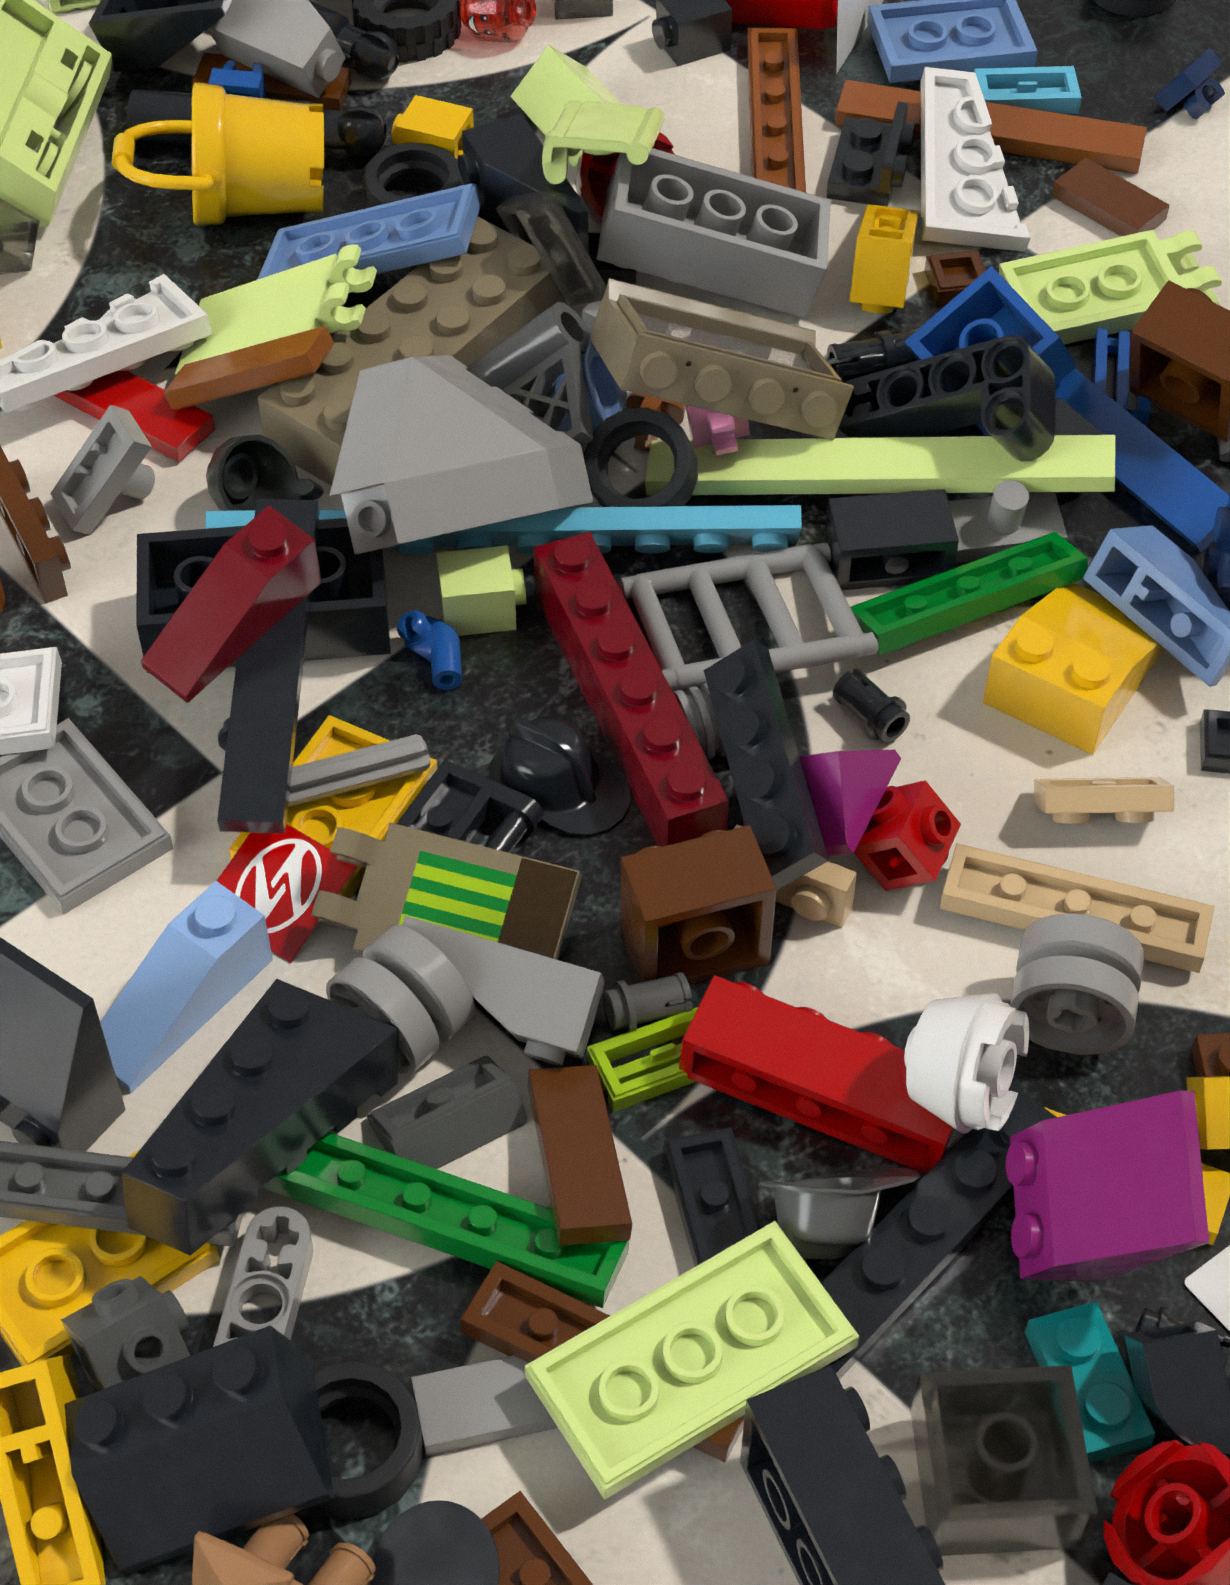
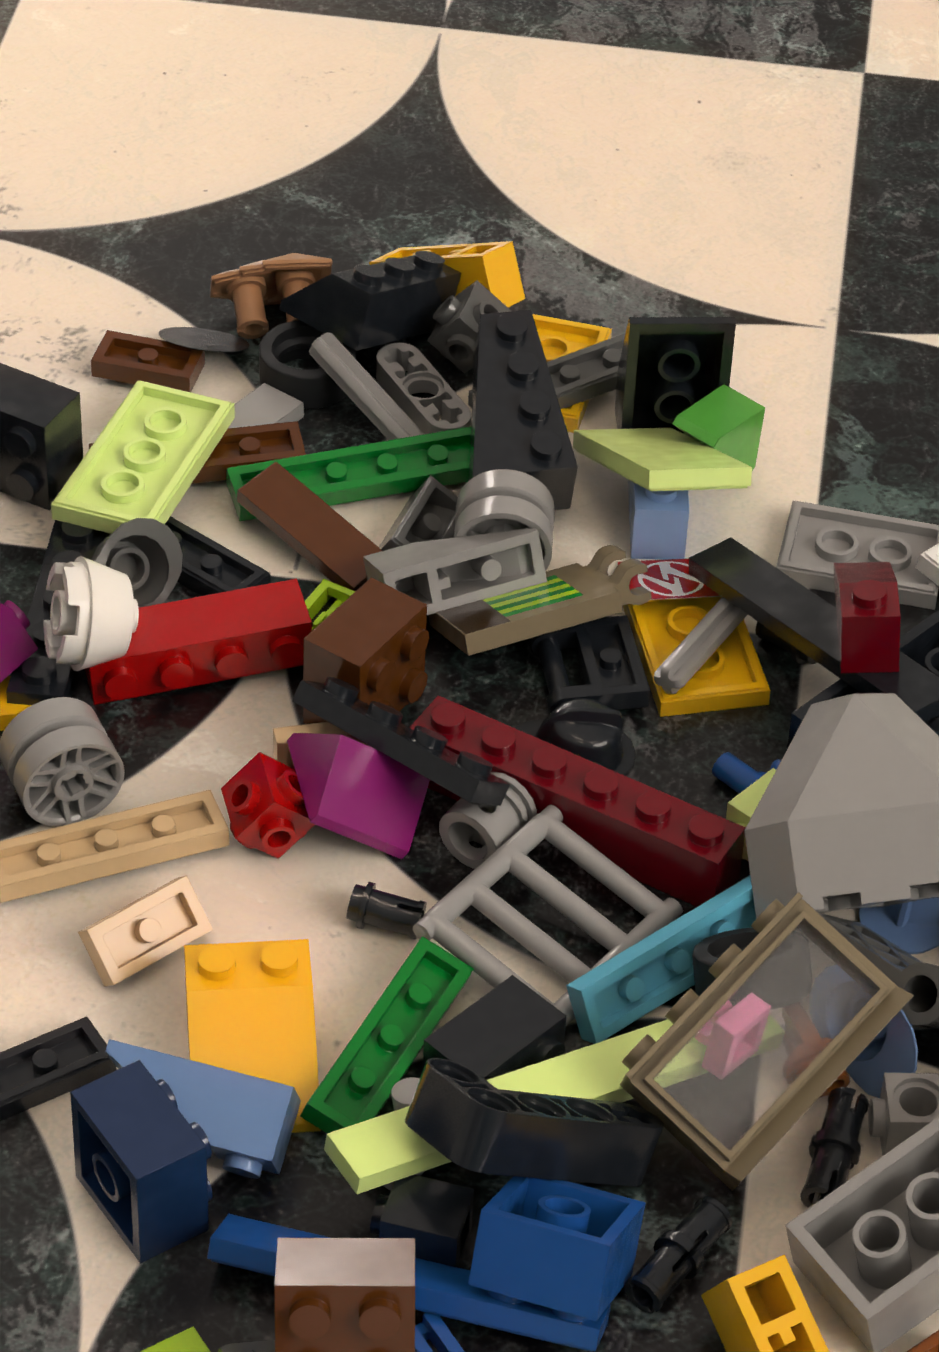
camera: 140 degrees right, 10 degrees down
none -> light grey axle [309,332,424,440]
none -> yellowish green tile [573,428,752,491]
none -> bright green slope [672,384,765,471]

